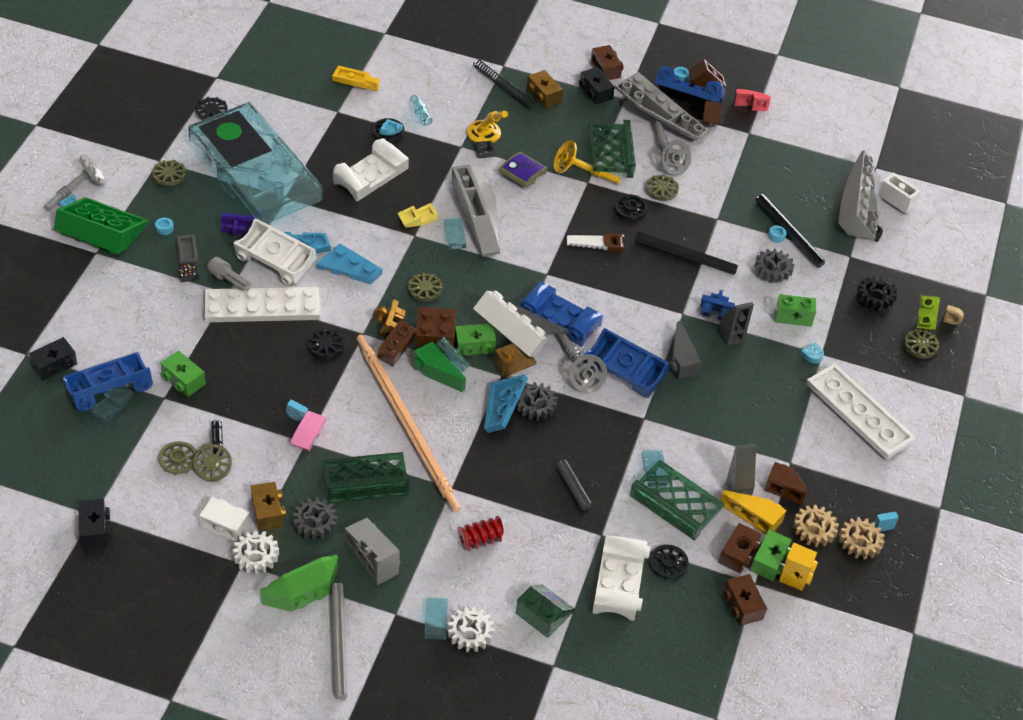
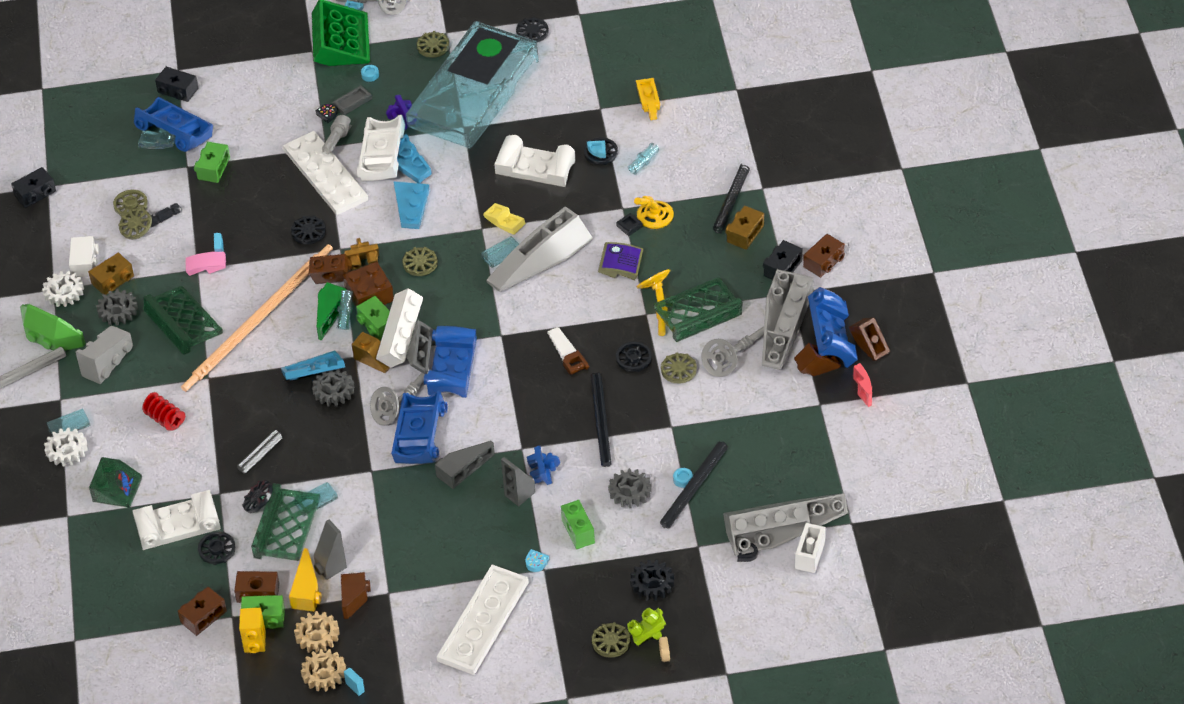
camera: 70 degrees right, 0 degrees up
medium azure tile [674,67,689,82] -> none
none -> black wheel [242,480,273,514]

